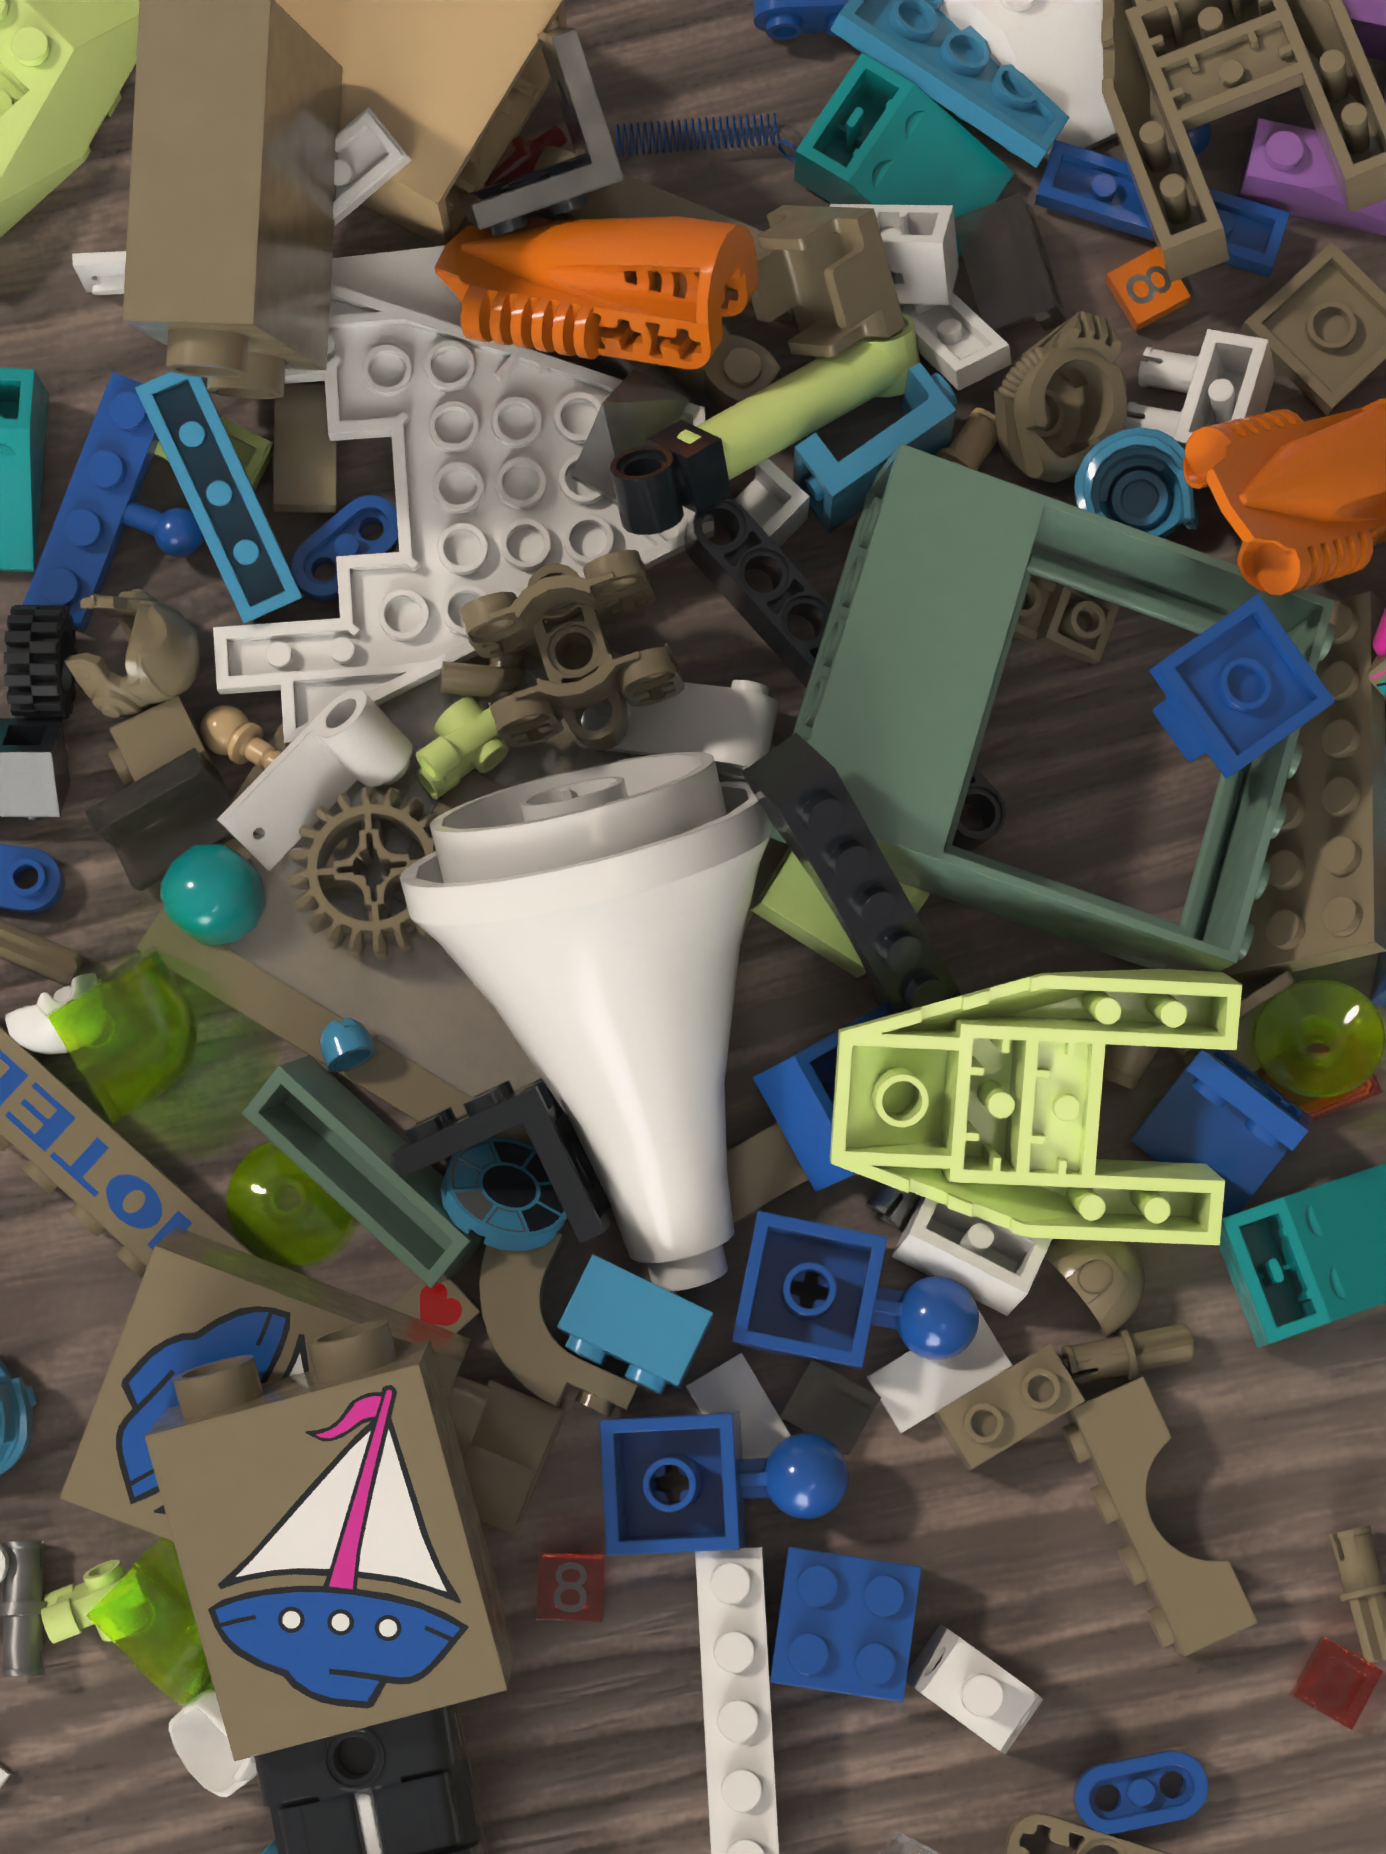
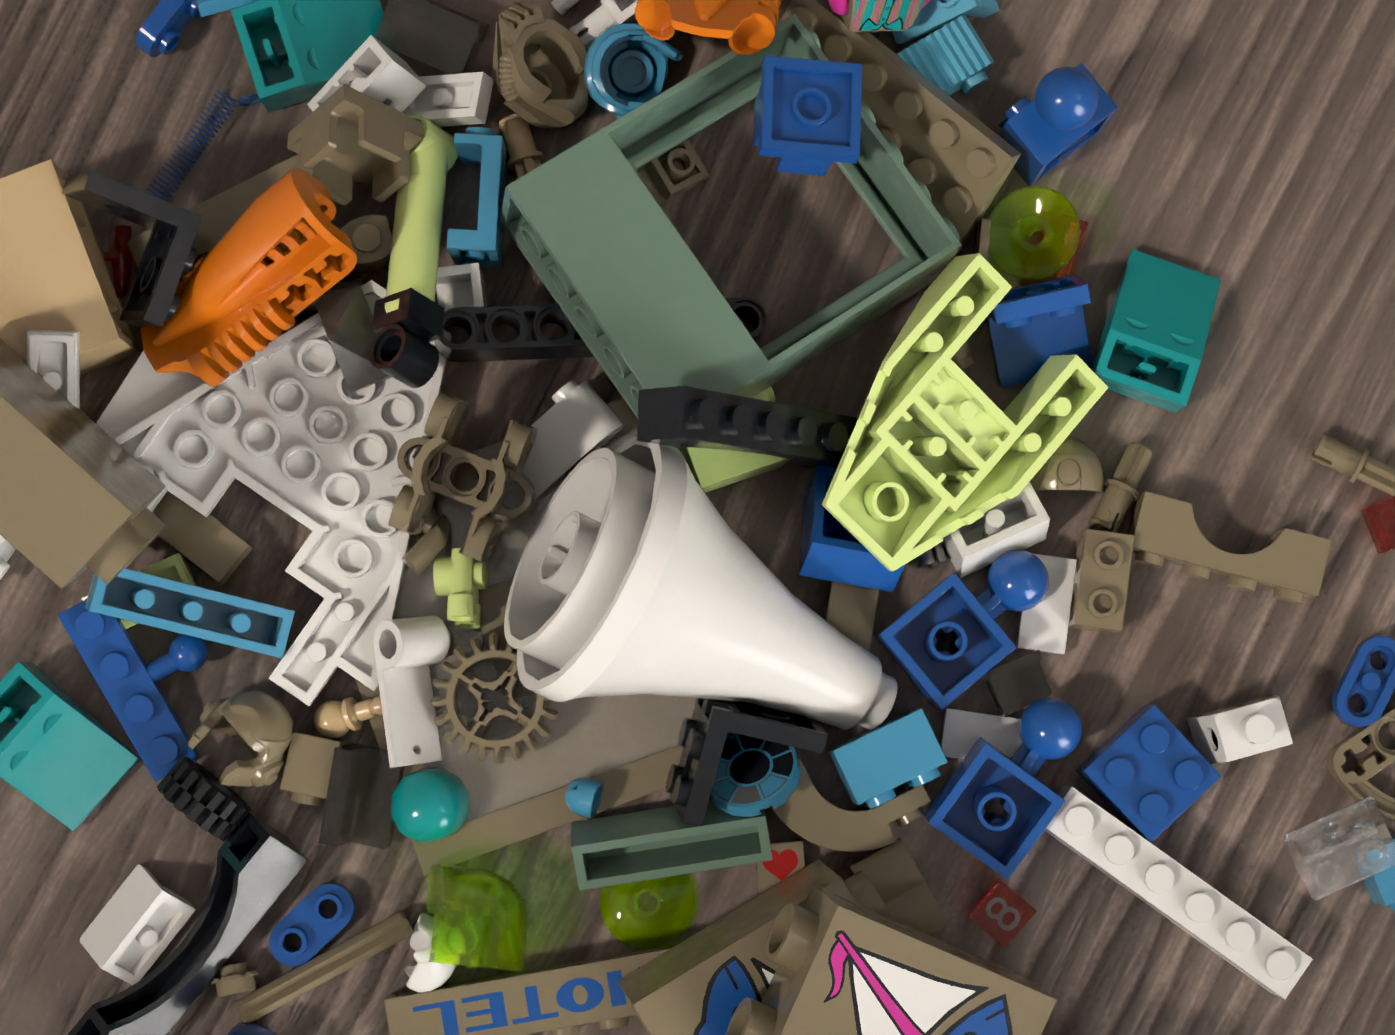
camera: 60 degrees left, 5 degrees up
blue plate [291,495,399,603] -> none

